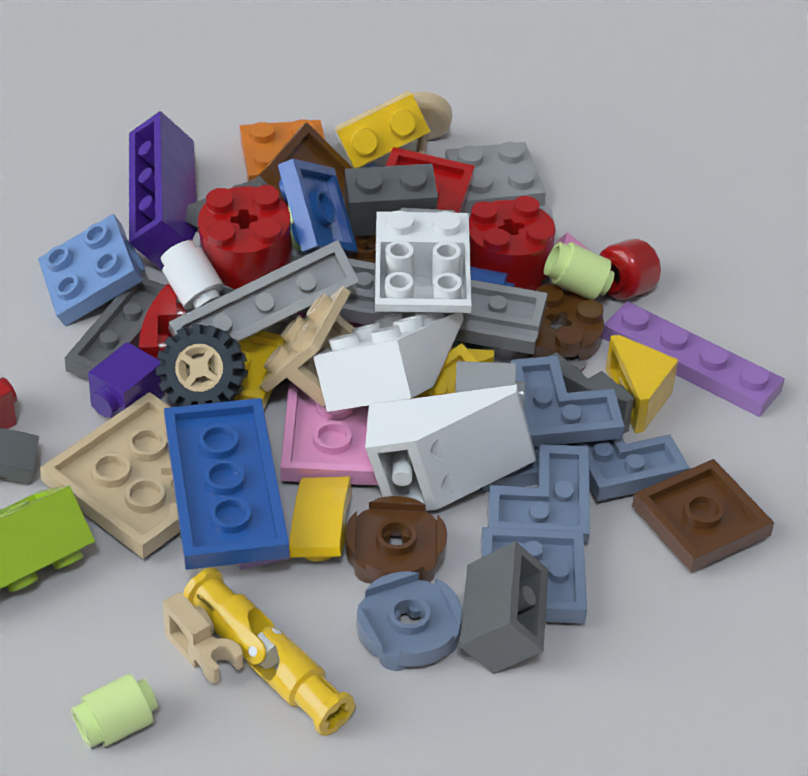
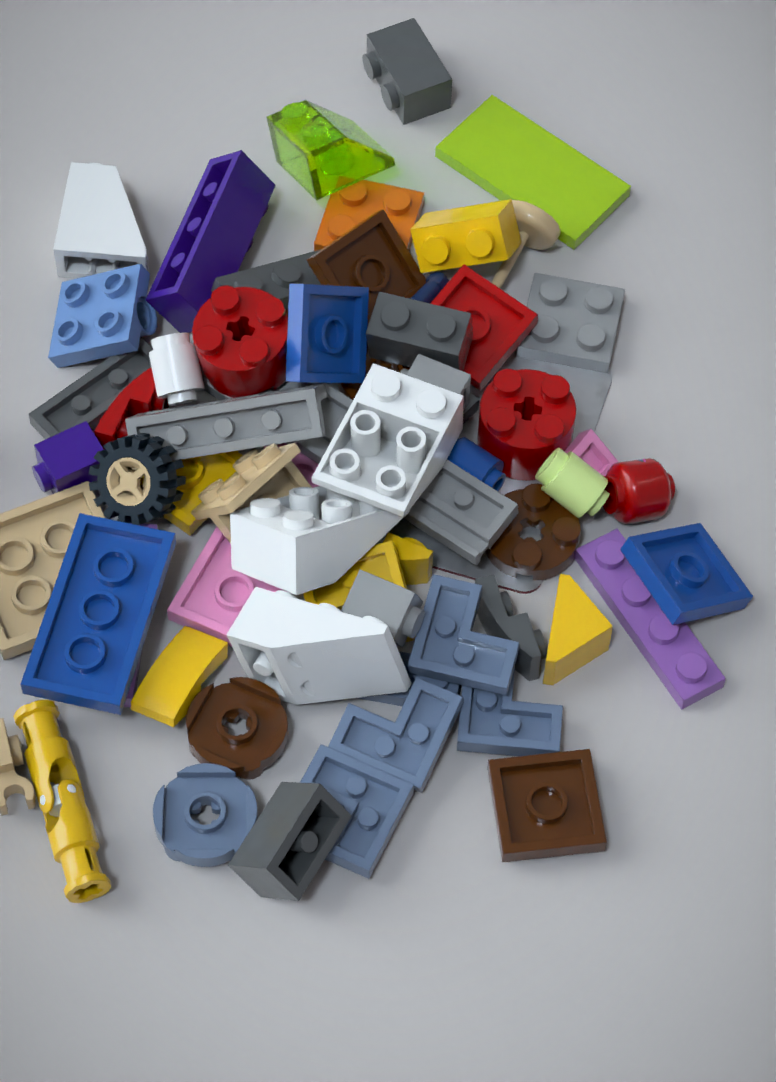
camera: 25 degrees right, 15 degrees up
none -> white slope [53,162,149,279]
none -> clear neon green slope [266,100,395,200]
none -> dark grey brick [362,18,452,125]
none -> lime tile [435,95,631,250]
none -> blue plate [620,523,753,625]

